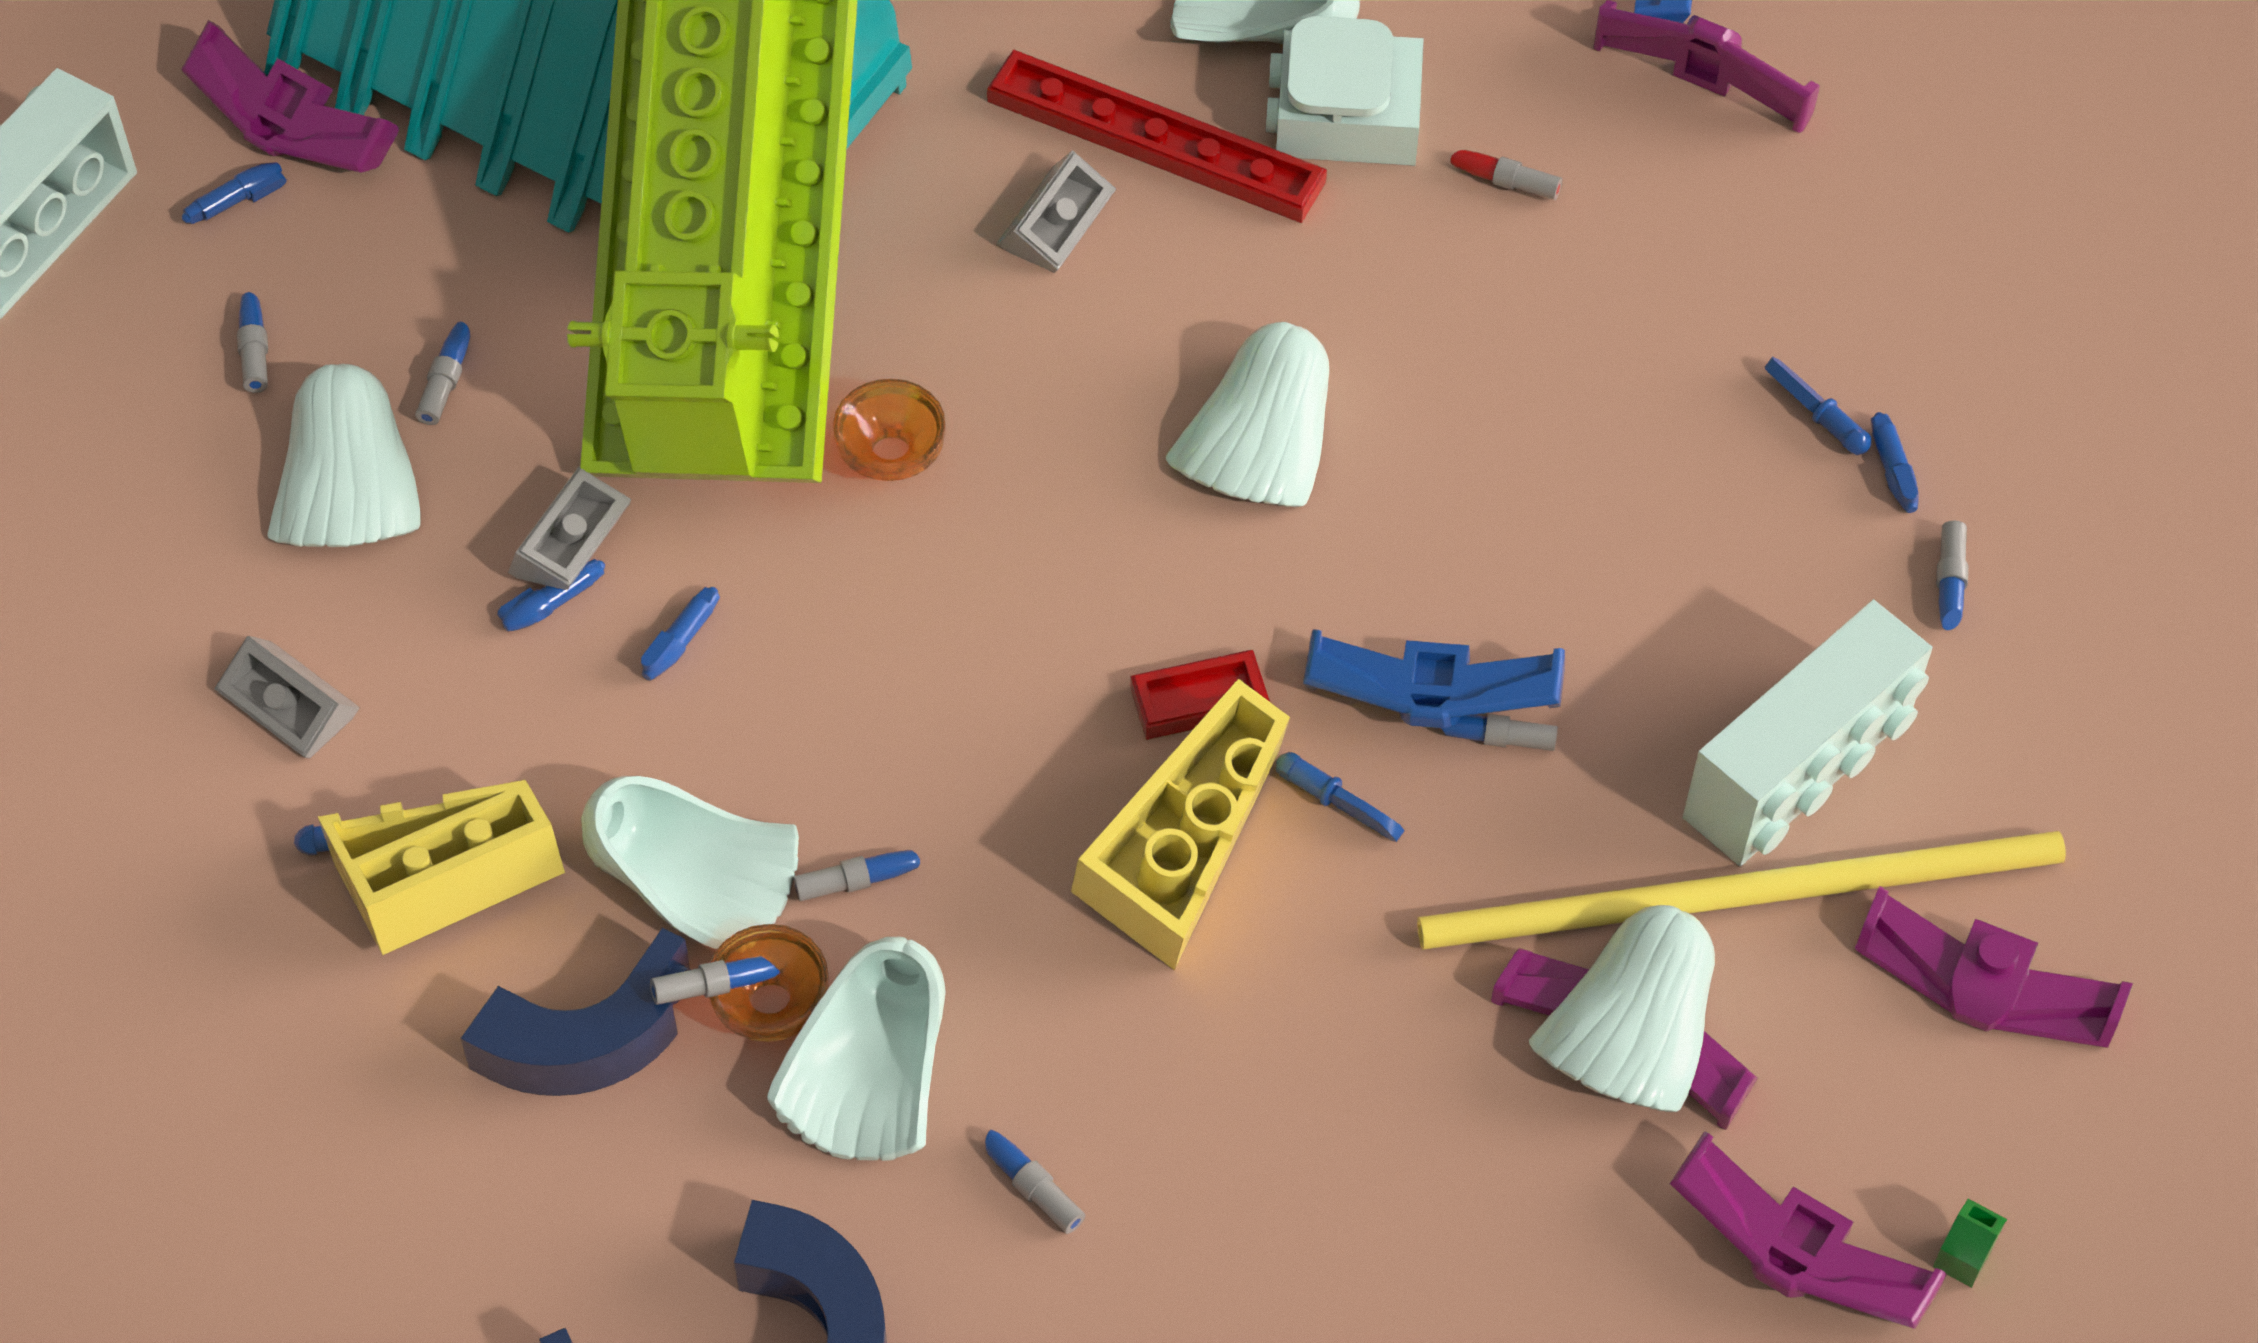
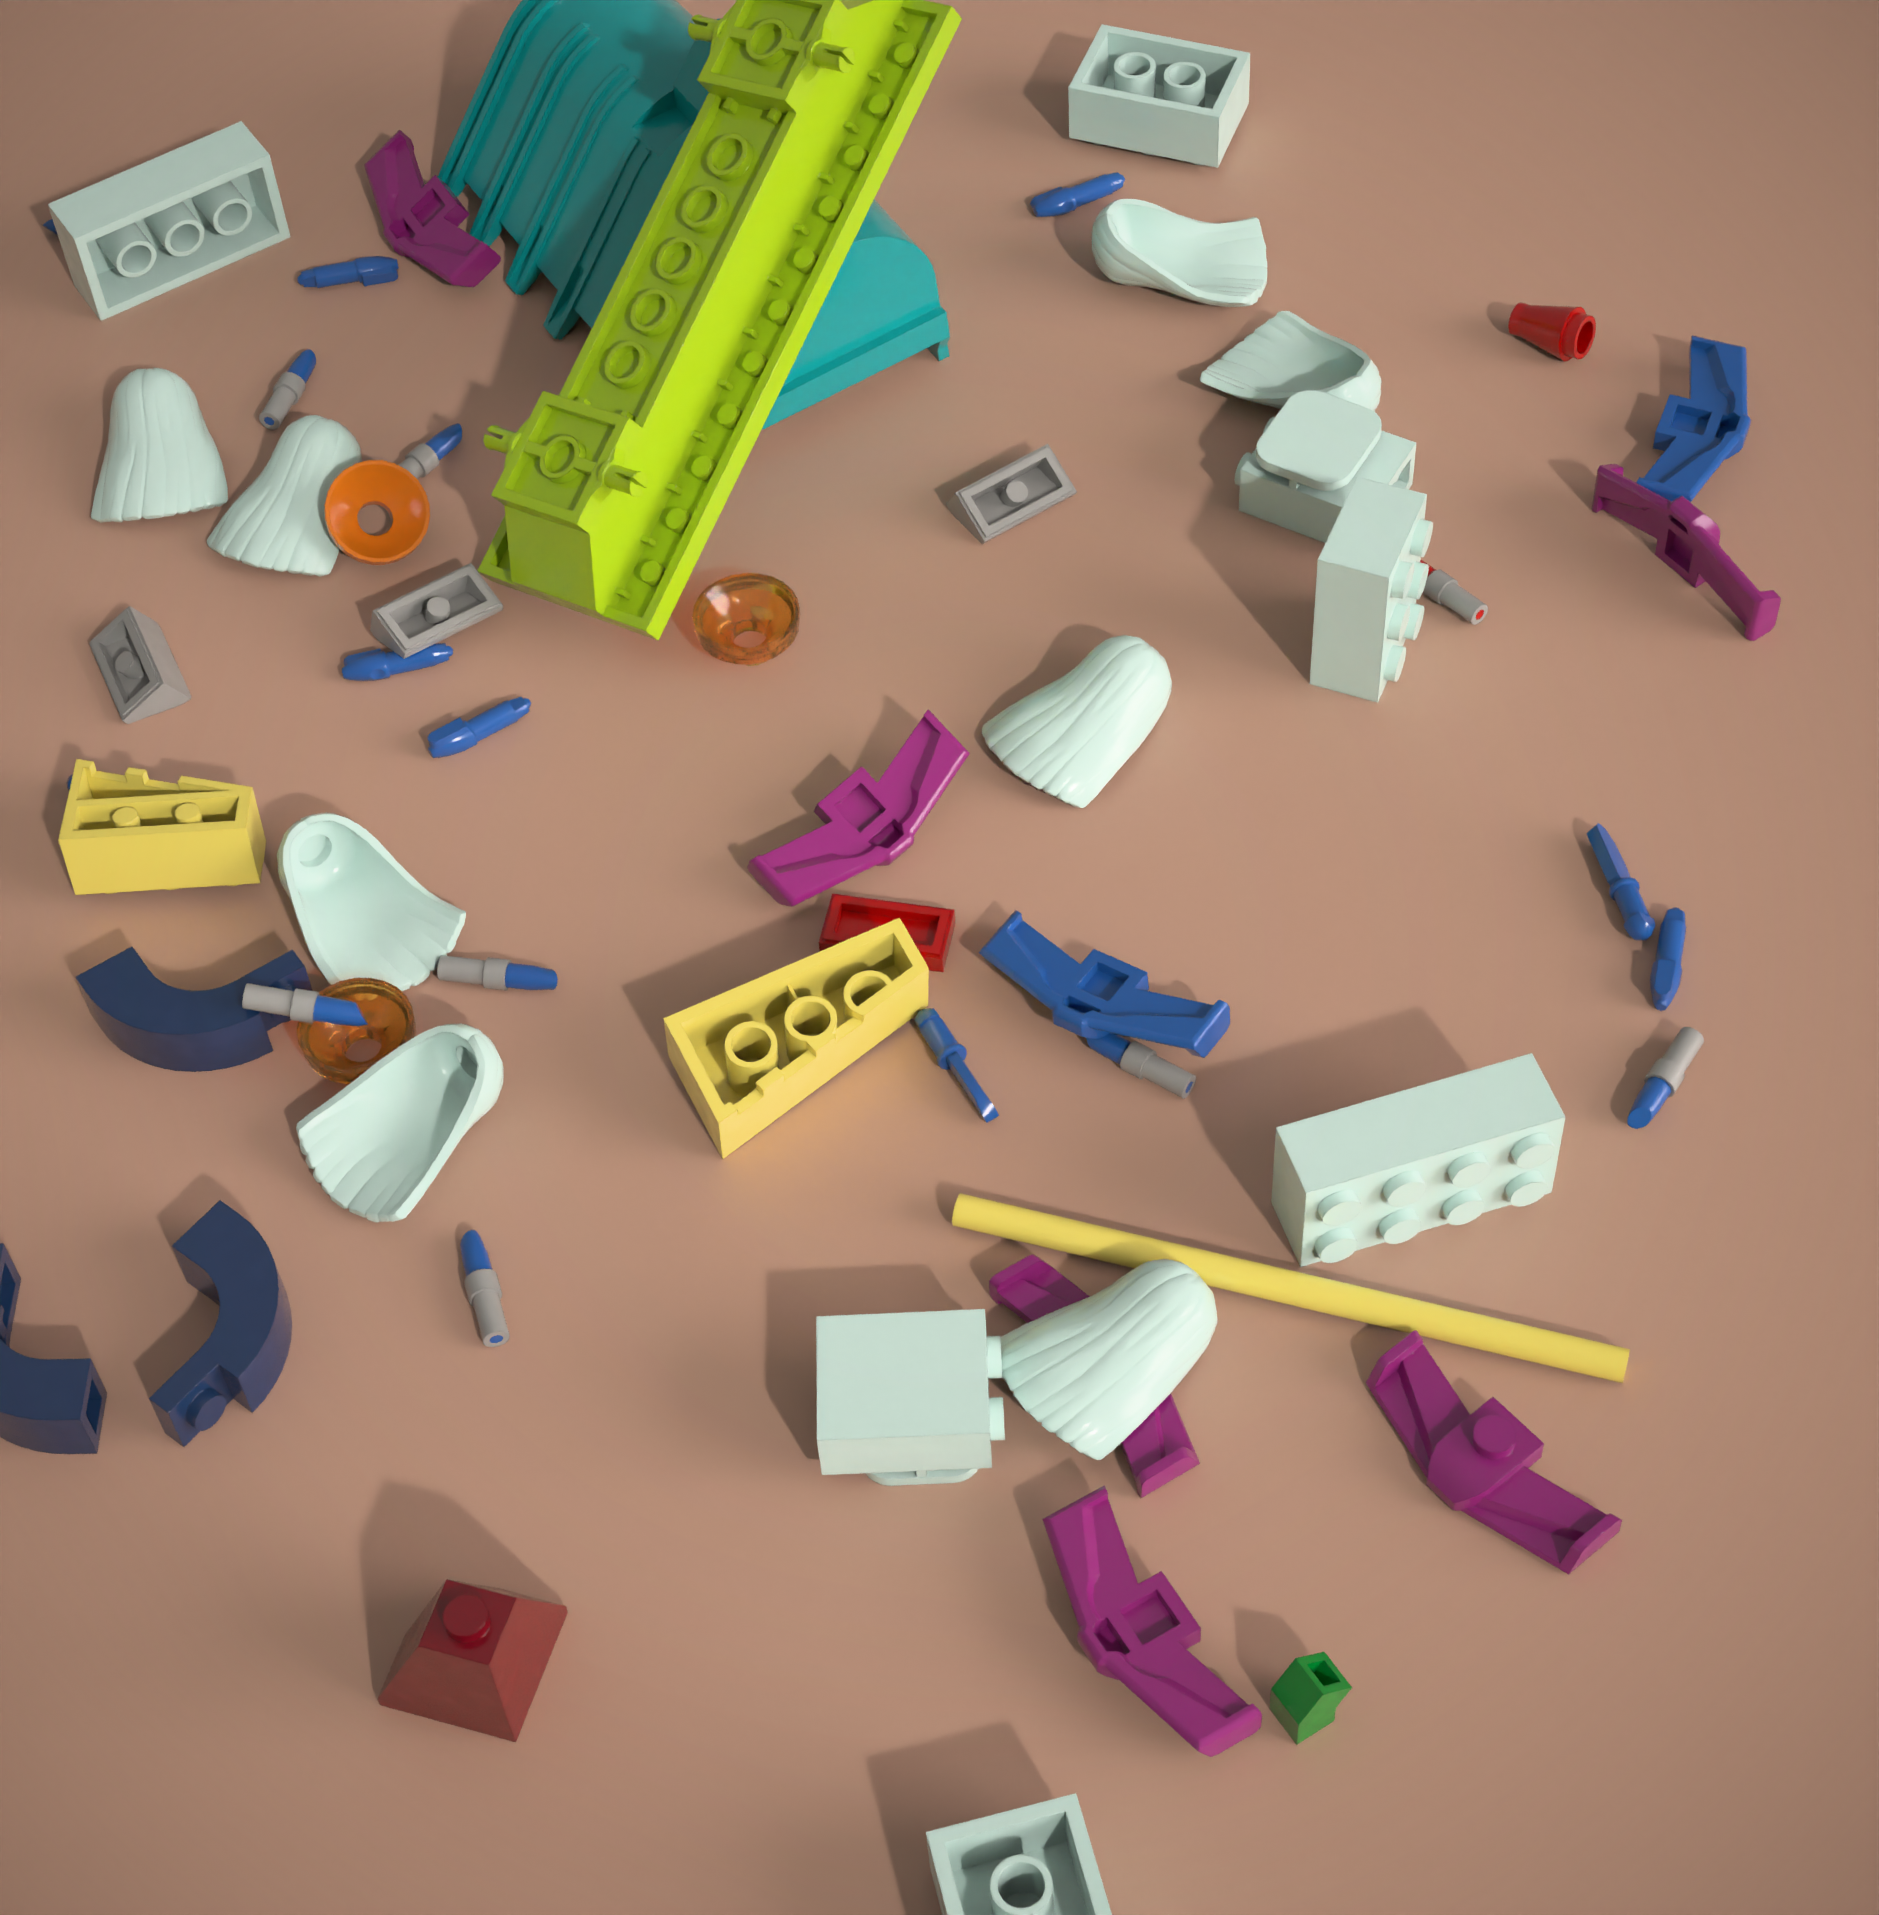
camera: 30 degrees right, 5 degrees down
red tile [987,49,1327,223] -> none
none -> light aqua hair [91,368,228,523]
none -> orange piece [324,460,430,565]
none -> magenta plate [747,709,970,907]
none -> light aqua brick [816,1309,1005,1486]
none -> light aqua brick [1310,477,1433,703]

